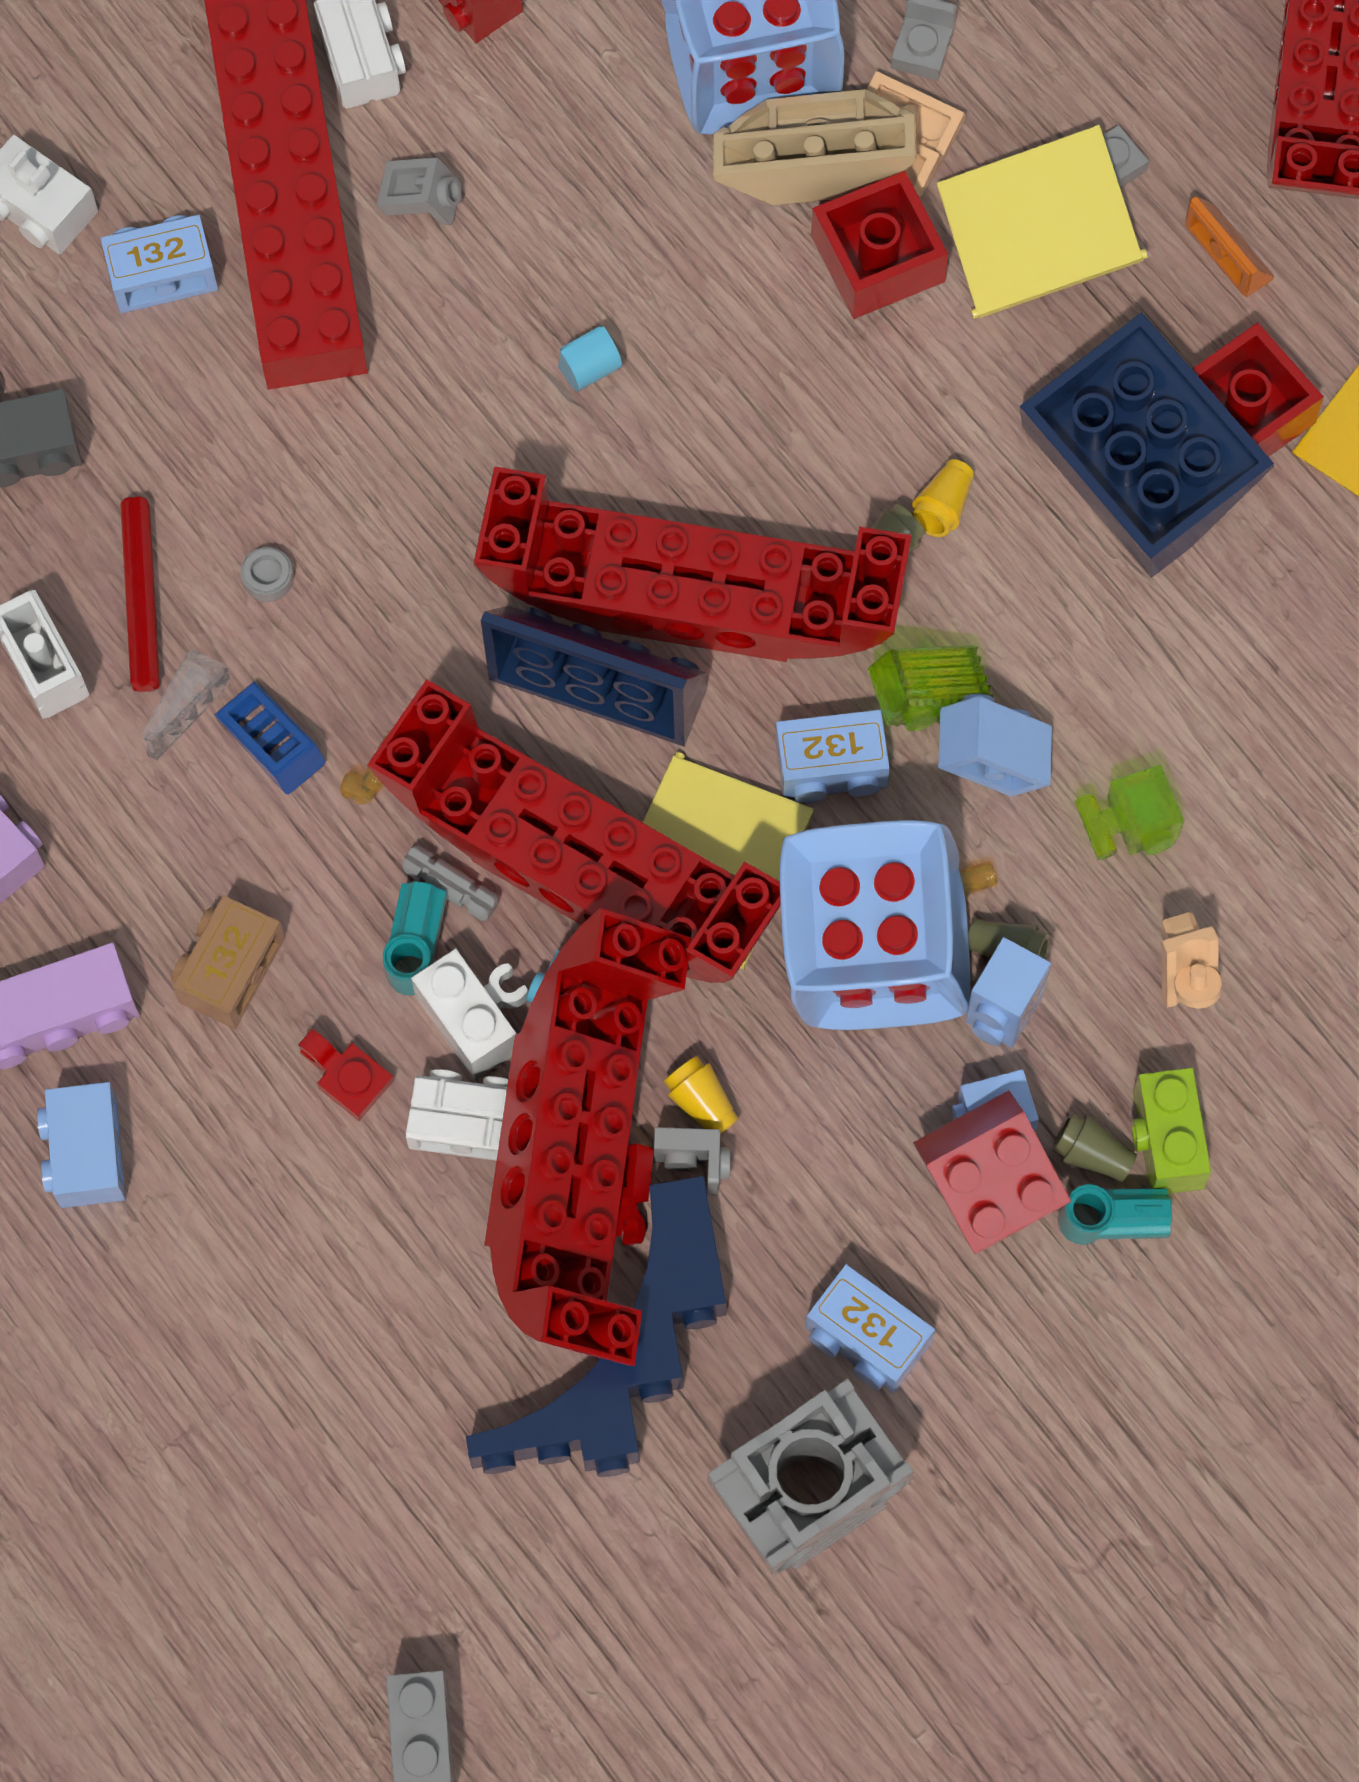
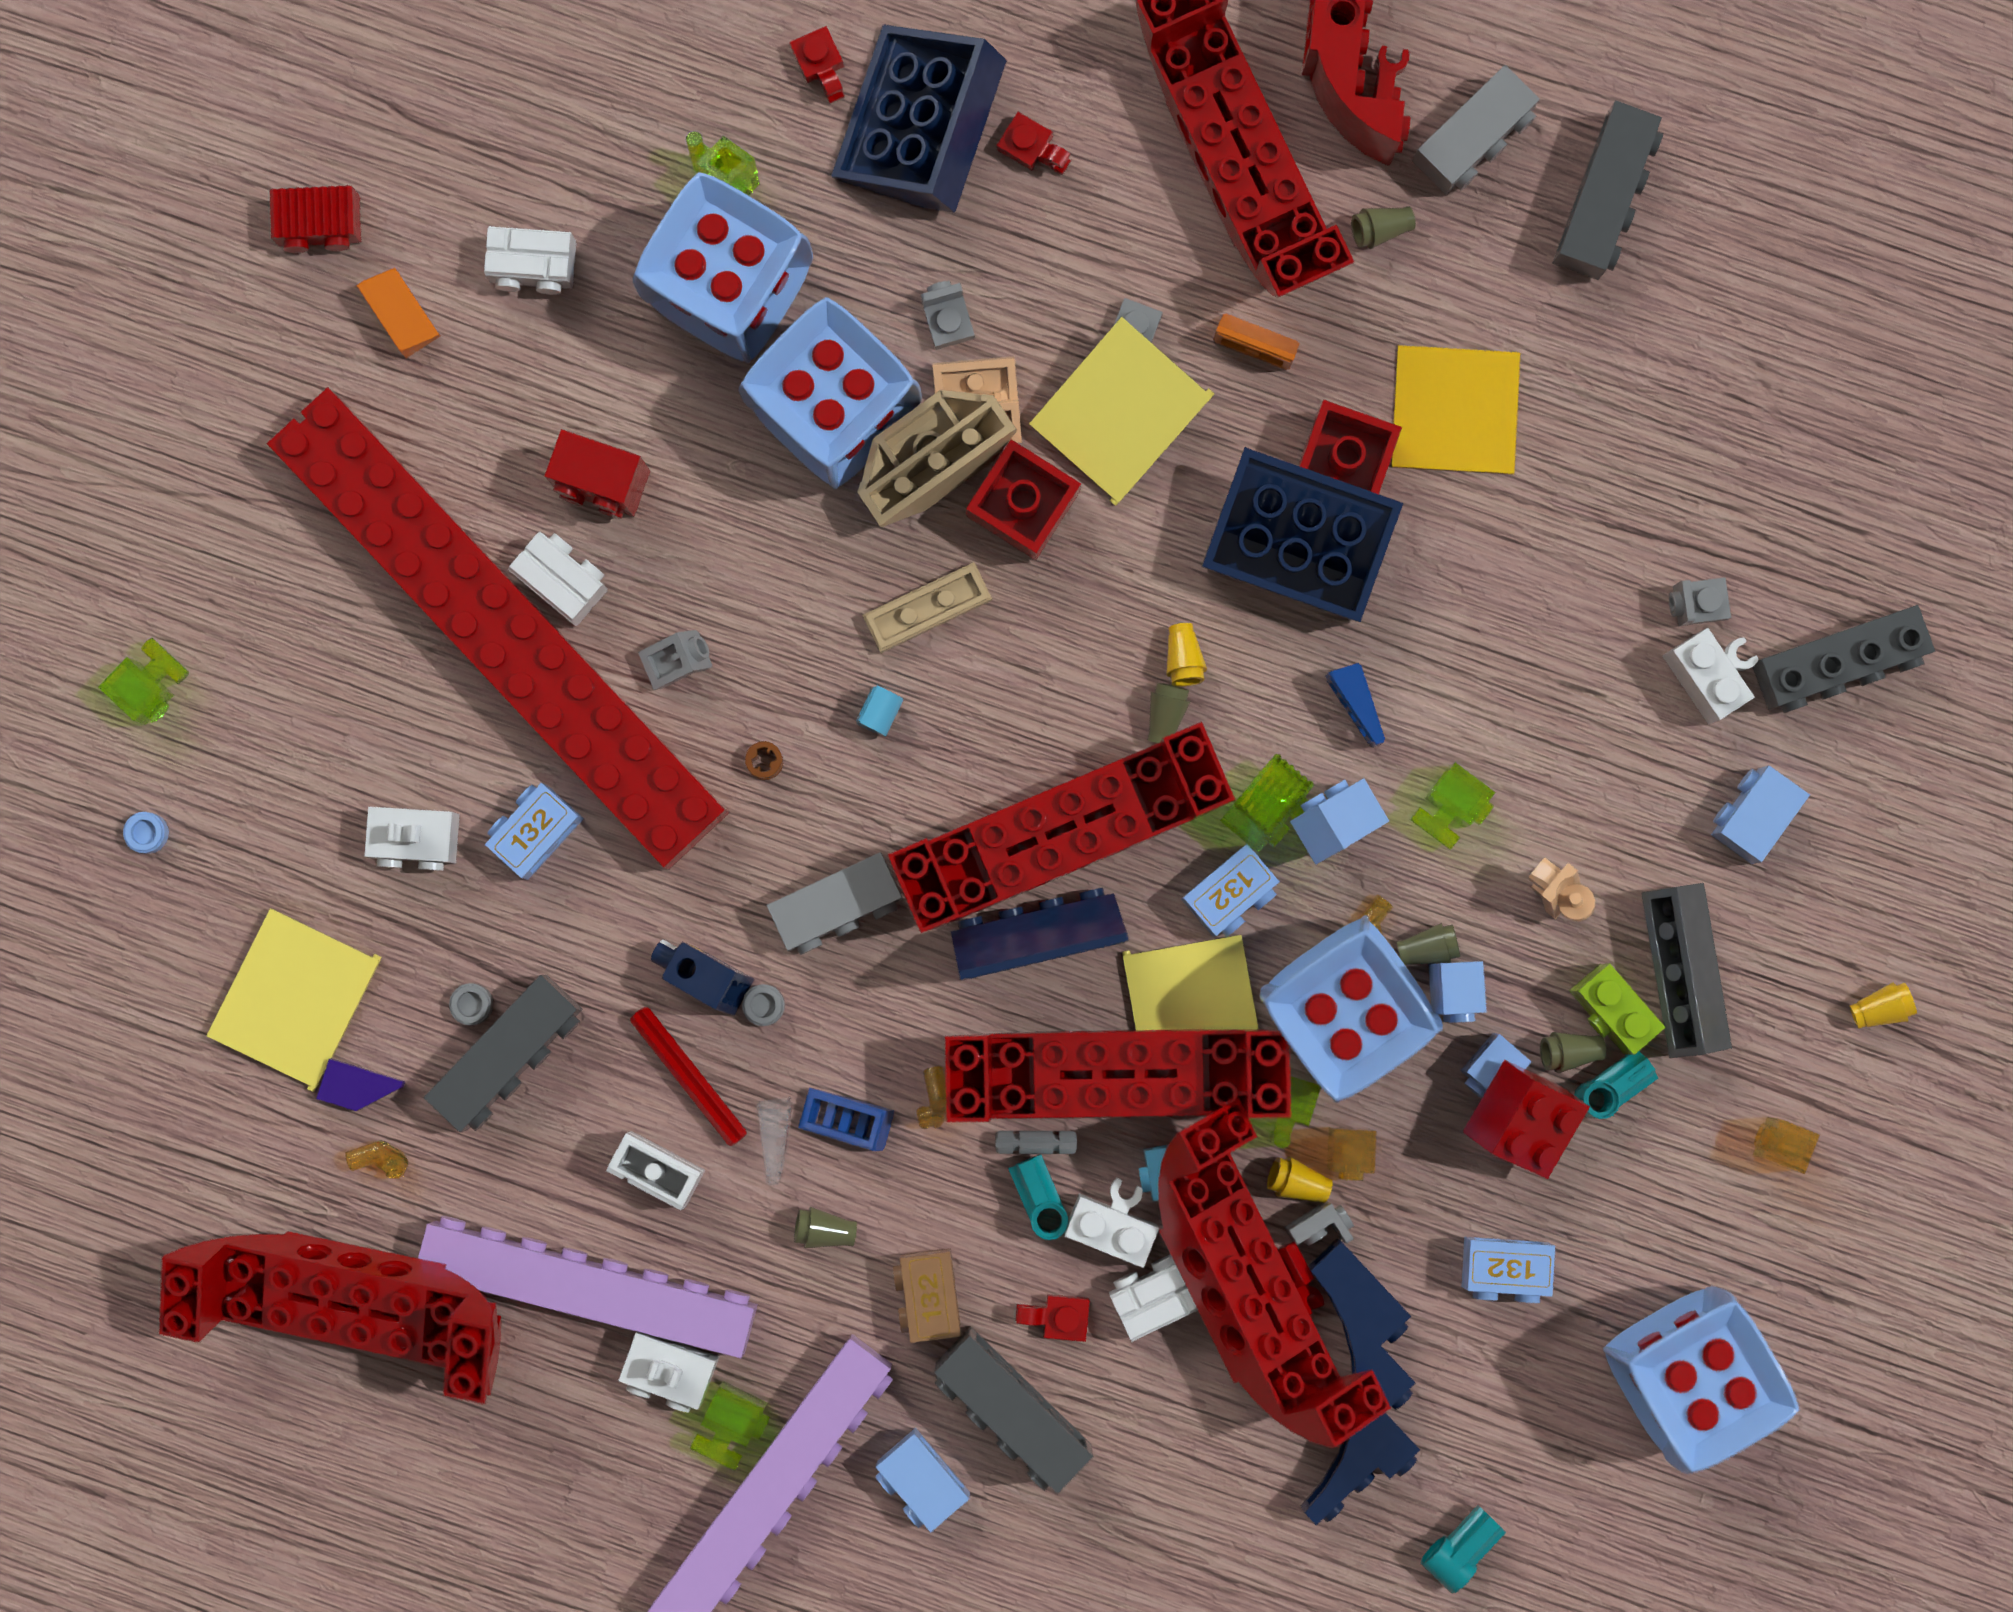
camera: 35 degrees left, 15 degrees up
light grey piece [707,1379,913,1575] -> none
none -> dark blue torso [651,940,755,1015]
none -> dark orange bush [745,741,783,780]
none -> light grey brick [766,852,903,955]
none -> olive cone [794,1207,857,1248]
none -> tan tile [863,562,992,653]
none -> dark grey brick [934,1326,1093,1494]
none -> clear neon green brick [1269,1076,1321,1148]
none -> blue slope [1325,663,1385,748]
none -> clear yellow brick [1327,1127,1376,1181]
none -> teal piece [1420,1505,1506,1594]
none -> light blue piece [1603,1286,1799,1474]
none -> dark grey brick [1641,883,1732,1058]
none -> clear yellow brick [1753,1117,1820,1174]

